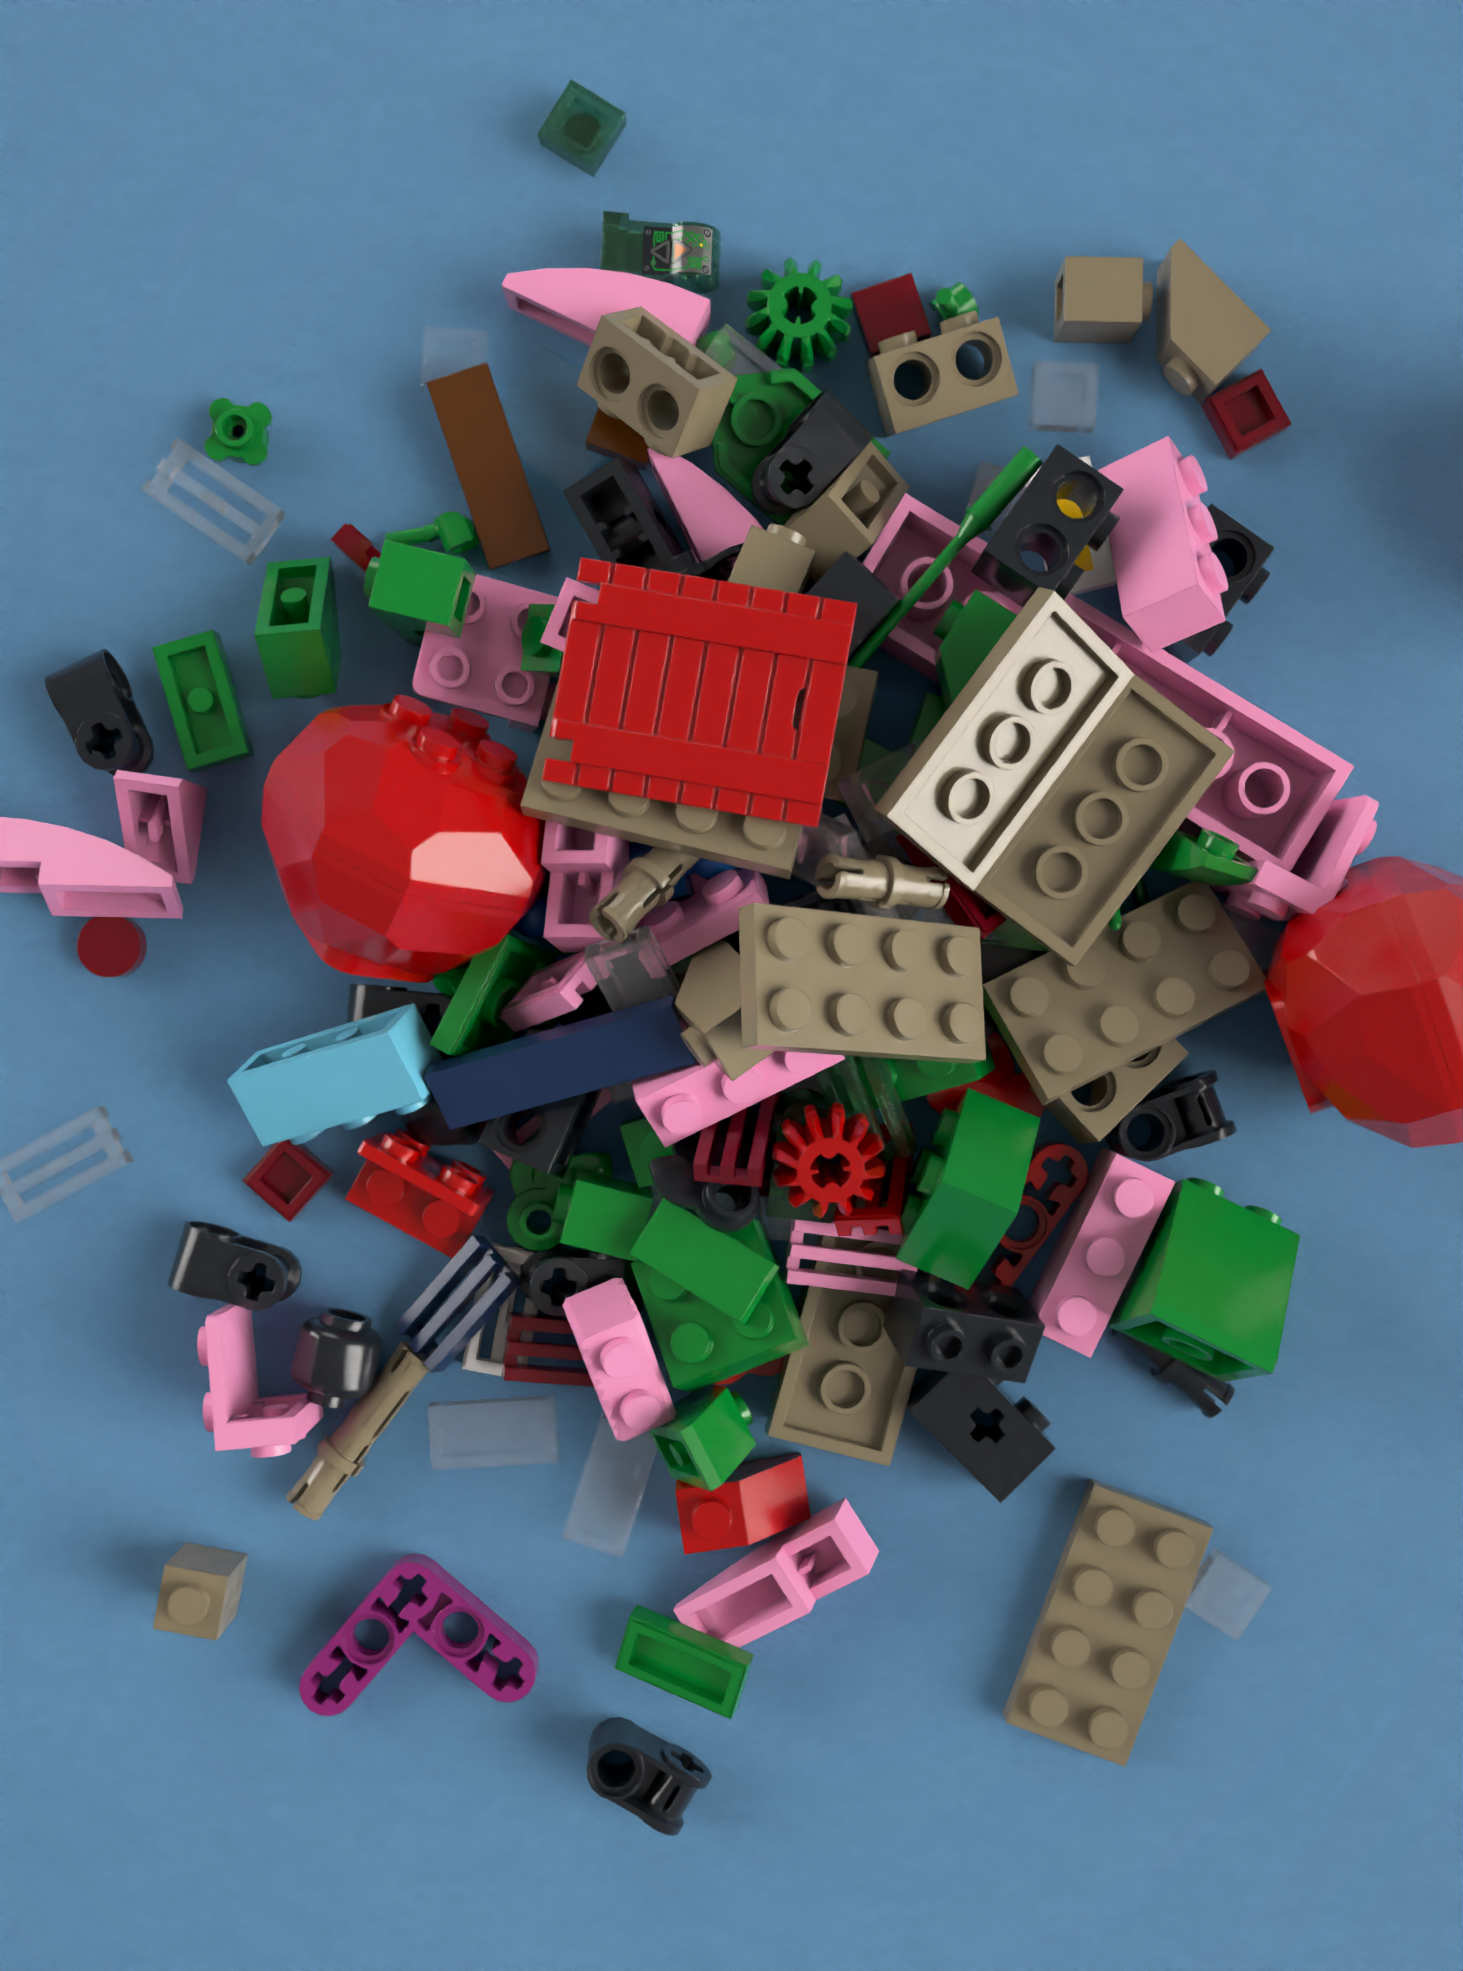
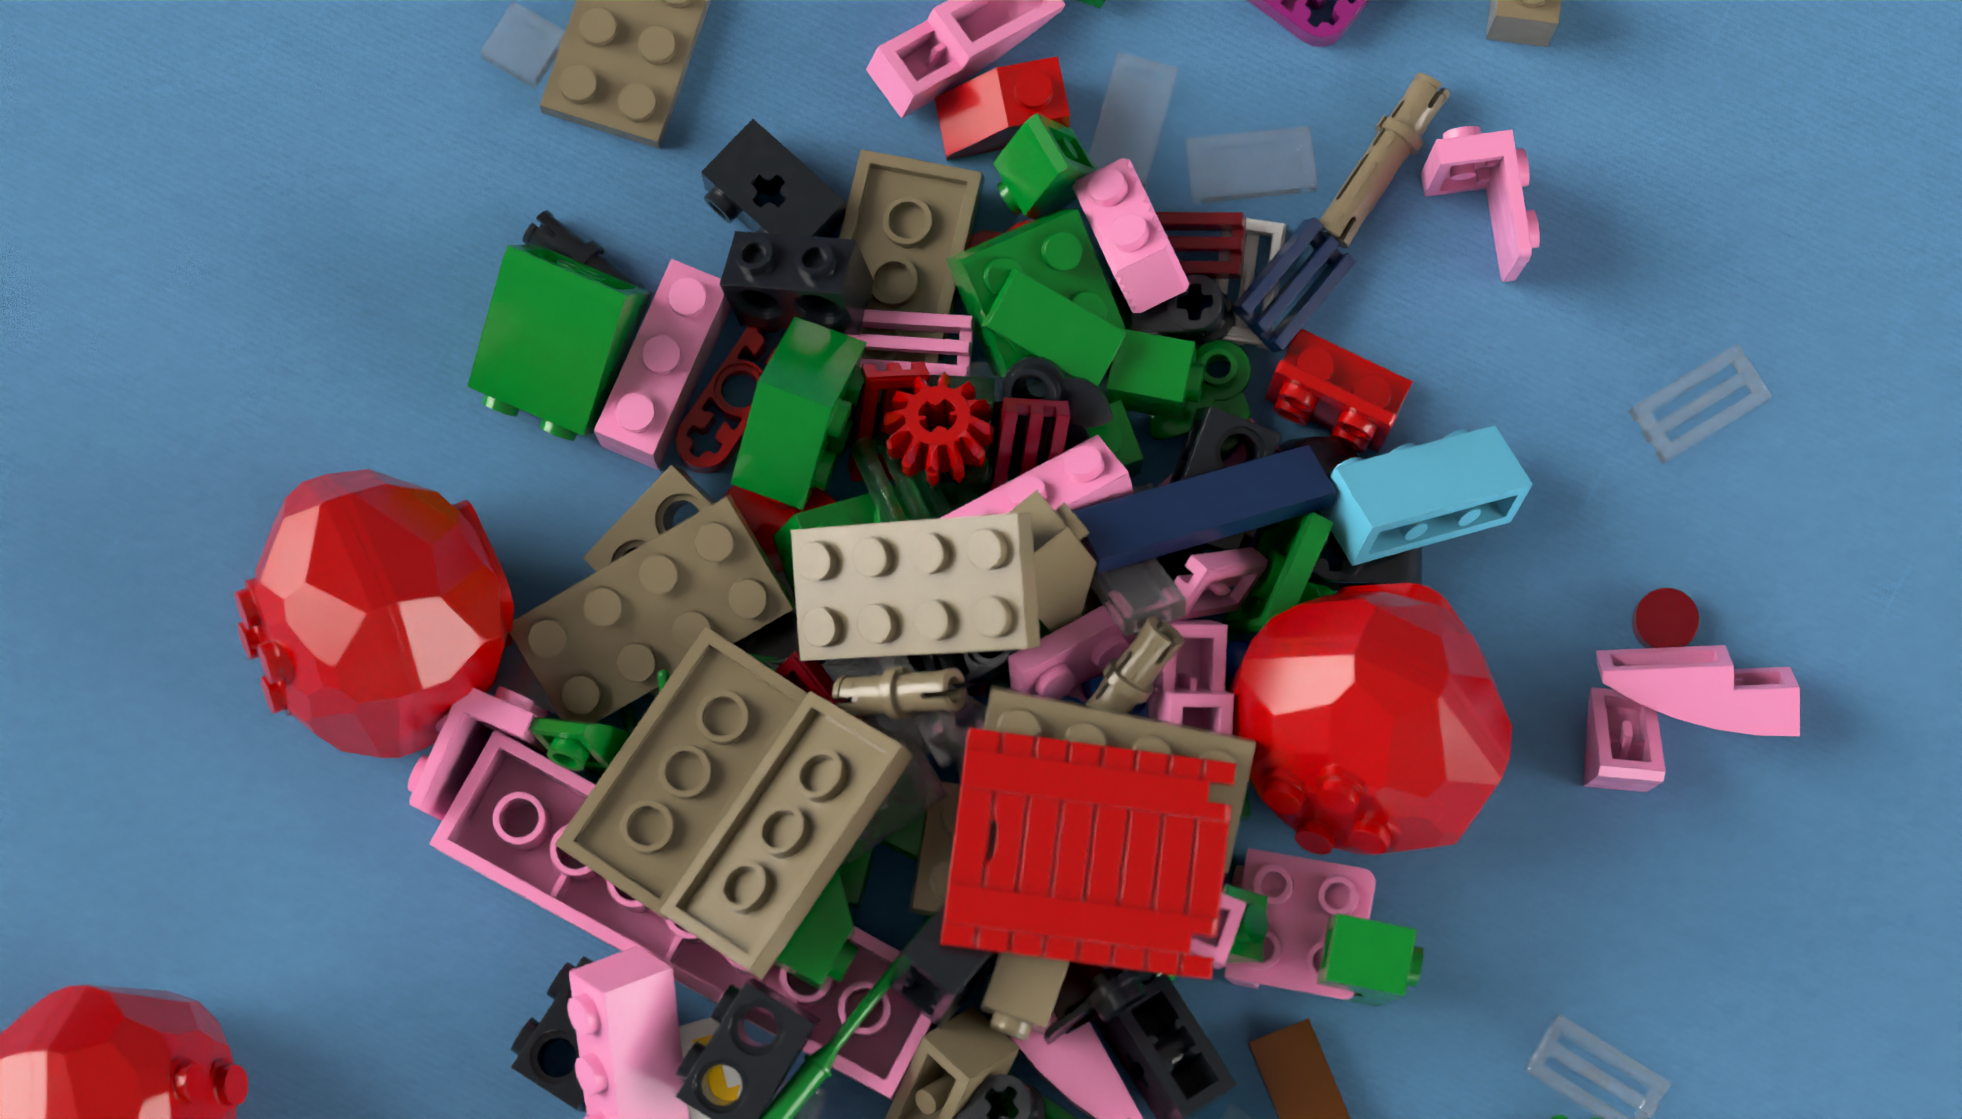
camera: 175 degrees right, 10 degrees down
black piece [45,649,155,776] -> none
green plate [152,630,255,773] -> none
black piece [168,1221,302,1311] -> none
dark red tile [242,1139,336,1222] -> none
green slope [254,556,341,699] -> none
black head [290,1307,383,1408] -> none
dark red tile [330,523,381,574] -> none
green hand [385,511,479,556] -> none
black piece [1105,1070,1237,1162] -> none

